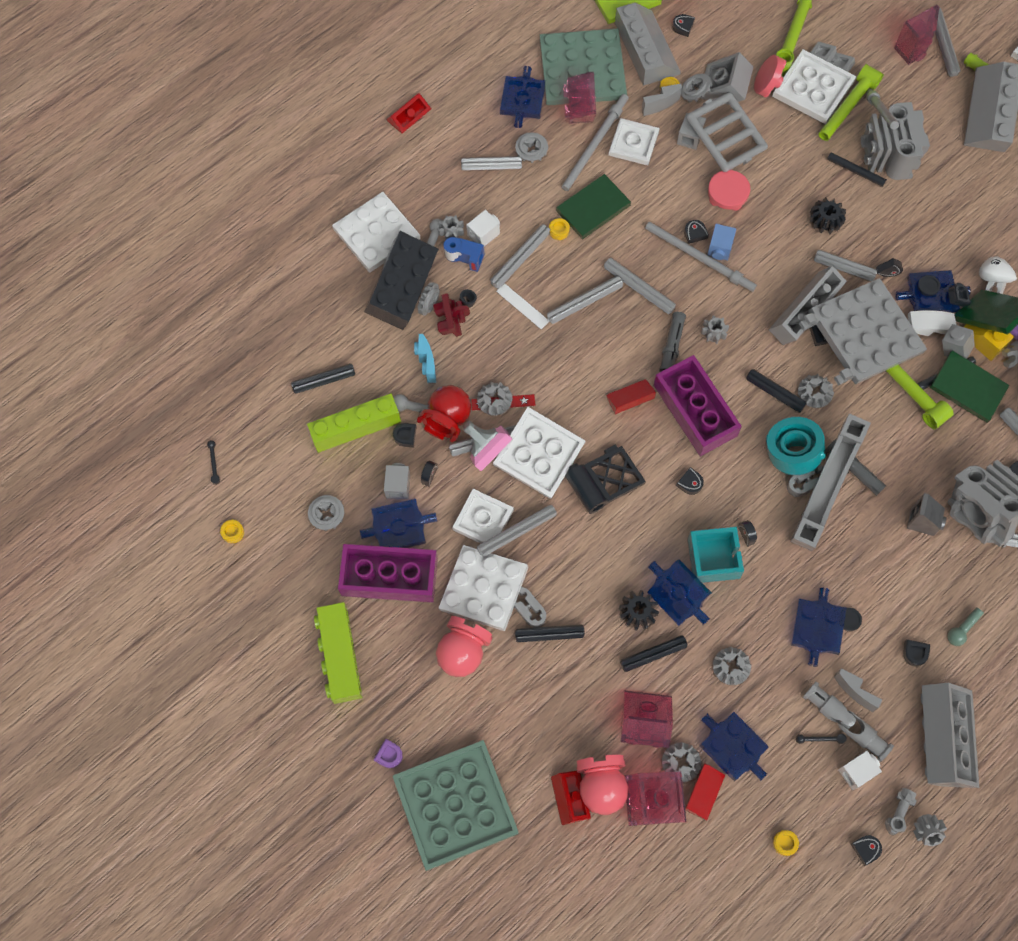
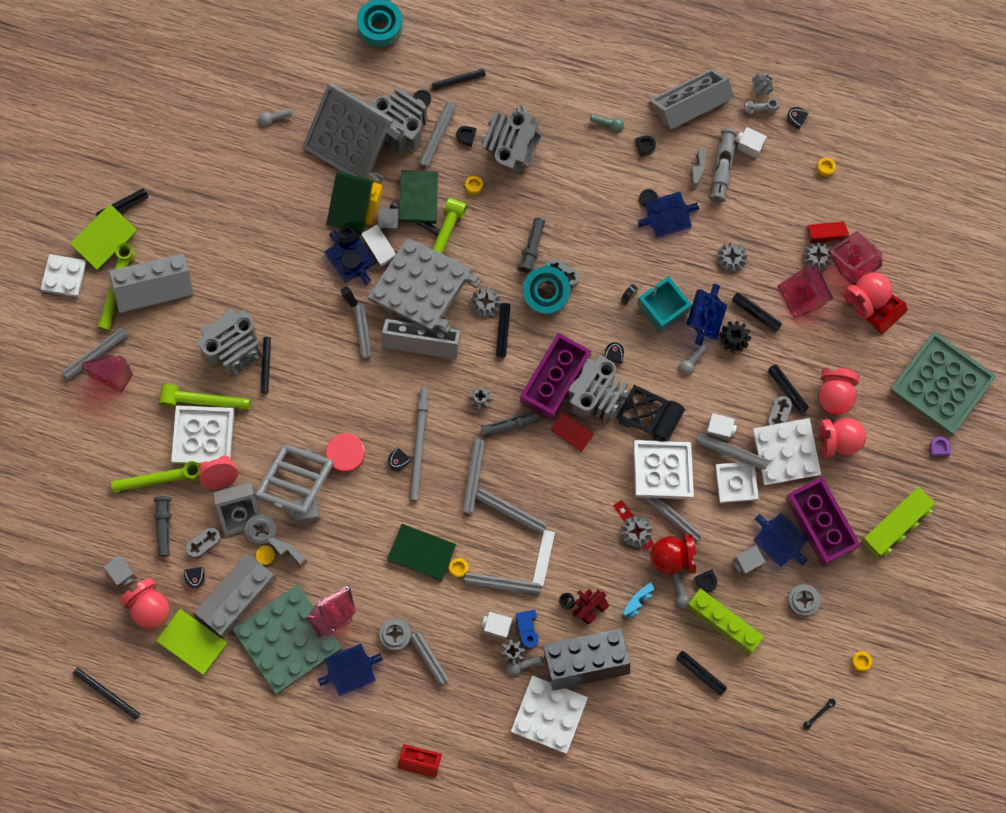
camera: 125 degrees left, 5 degrees up
light grey gear [417,282,440,316] -> none
black tile [421,460,438,487] -> none
piece [463,421,512,471] -> none
light grey bar [561,94,629,191] -> none
white plate [609,118,660,166] -> none
clear blue plate [700,712,769,782] -> none
medium blue brick [707,224,736,261] -> none
light grey arch [790,414,871,551] -> none
black hinge [796,734,847,744] -> none
black gear [809,197,846,235] -> none
light grey slope [810,41,855,72] -> none
light grey bar [865,89,899,130] -> none
flat silver slope [907,493,946,536] -> none
white piece [979,256,1017,294] -> none
none -> dark grey pin [154,496,172,557]
none -> light grey beam [186,528,221,558]
none -> yellow tile [465,176,483,195]
none -> light grey piece [567,355,629,424]
none -> light grey bar [679,344,707,375]
none -> white brick [706,413,737,441]
none -> coral tile [818,367,860,415]

